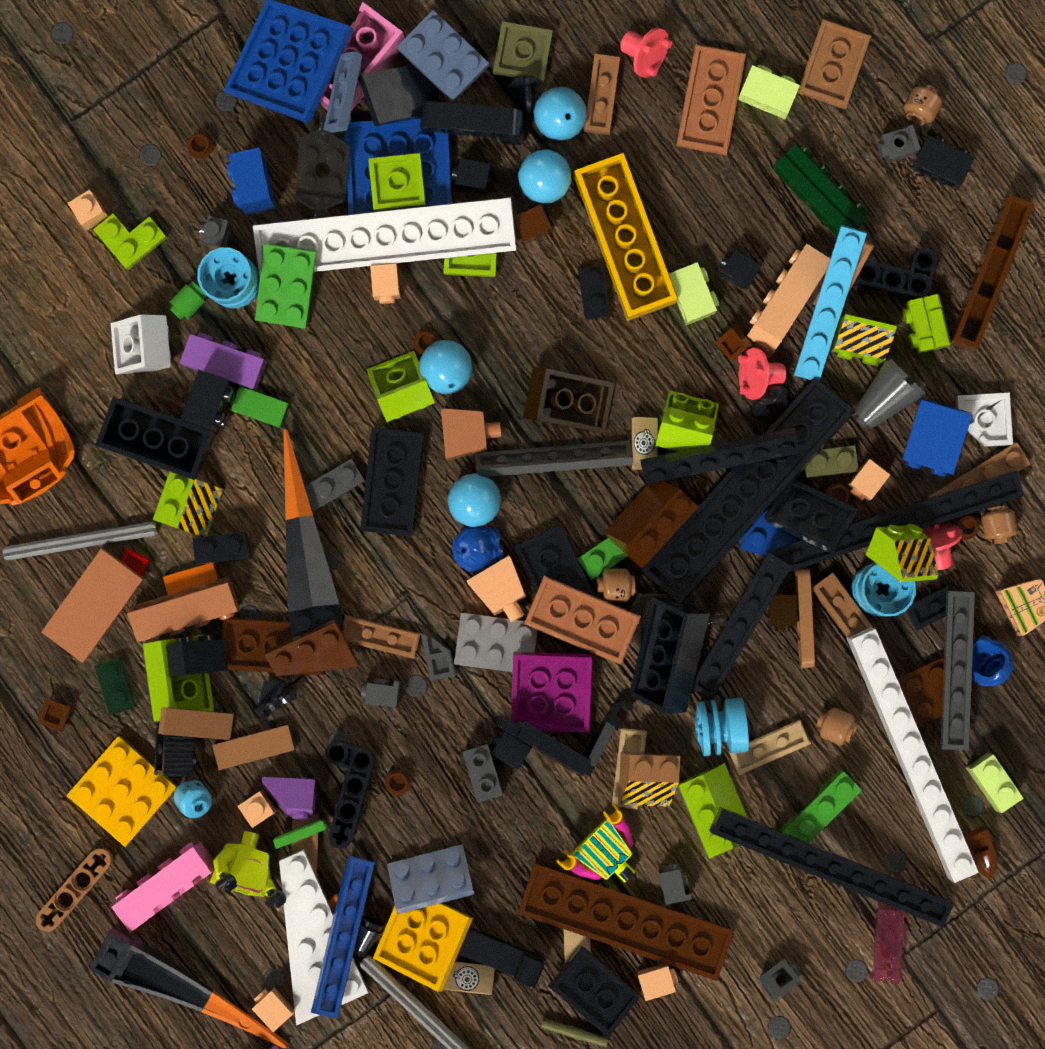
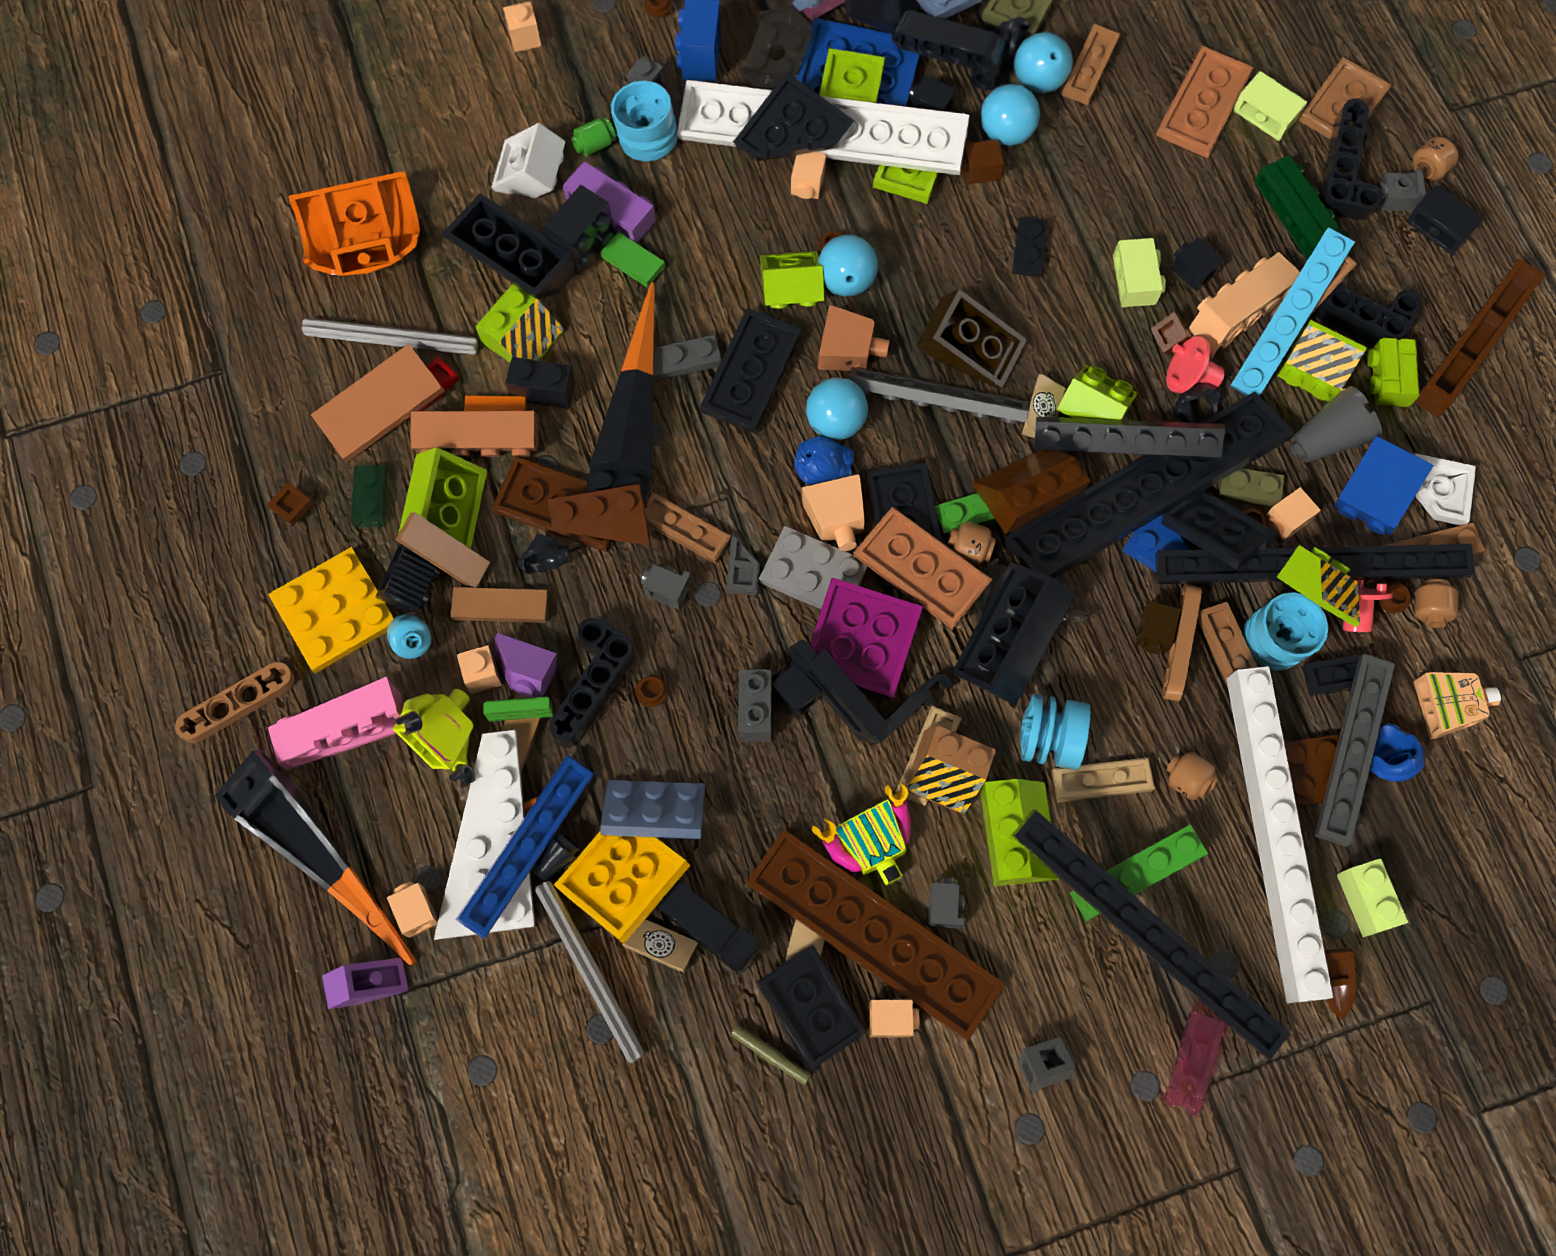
camera: 10 degrees right, 15 degrees down
lime plate [93,214,167,270] -> none
black brick [166,635,228,677] -> none
bright green plate [255,243,317,329] -> none
yellow brick [574,153,677,321] -> none
coral piece [620,27,672,78] -> none
black plate [693,551,792,700] -> none
none -> black plate [733,72,856,162]
none -> black beam [1320,99,1383,220]

